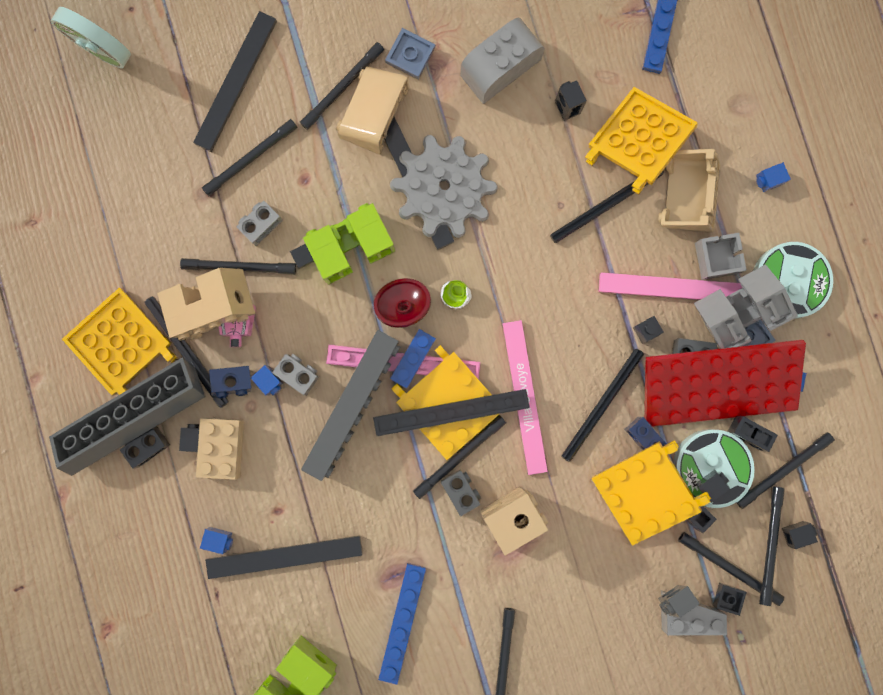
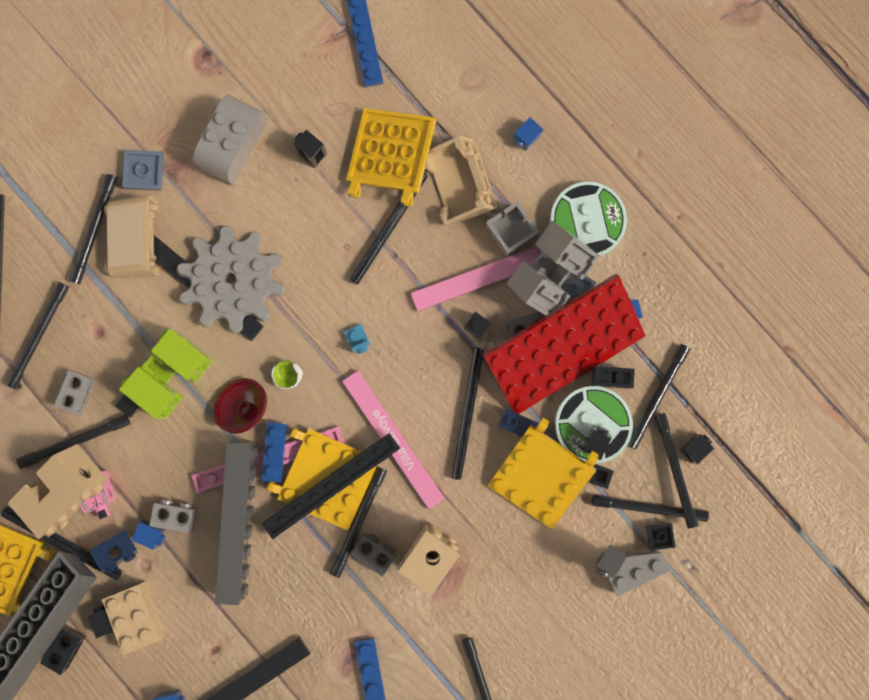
camera: 30 degrees left, 0 degrees up
none -> dark azure bracket [344,324,371,354]

